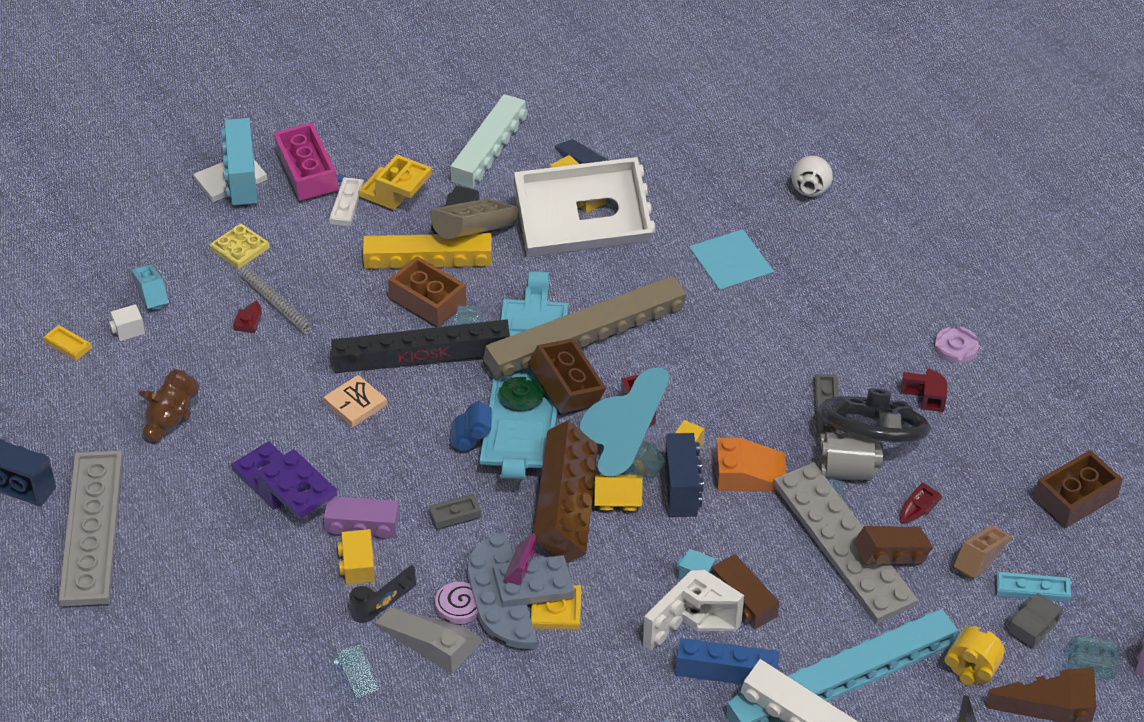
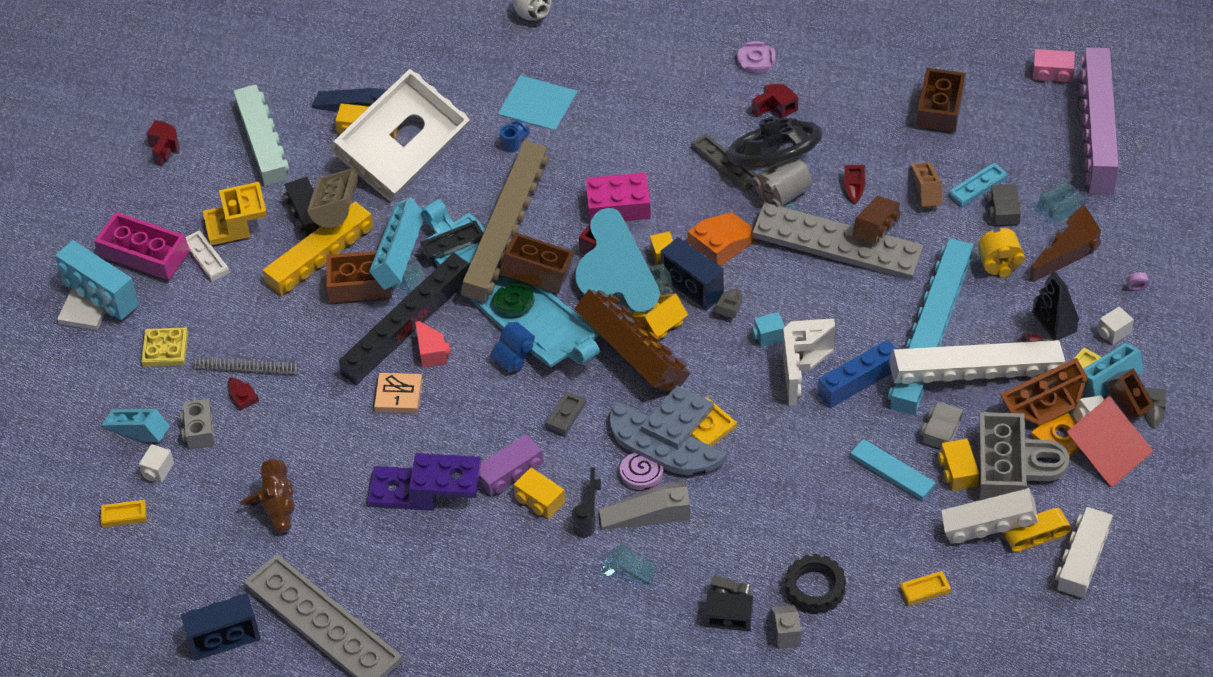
camera: 40 degrees left, 5 degrees up
magenta slope [504,534,536,585] -> none
reddish brown brick [711,554,780,630] -> none
none -> dark red brick [146,120,180,166]
none -> light grey brick [180,399,215,449]
none -> medium azure brick [369,197,423,290]
none -> coral slope [415,321,451,368]
none -> black tile [420,220,484,261]
none -> blue piece [500,119,530,152]
none -> dark pink brick [585,172,651,224]
none -> dark grey plate [715,288,742,318]

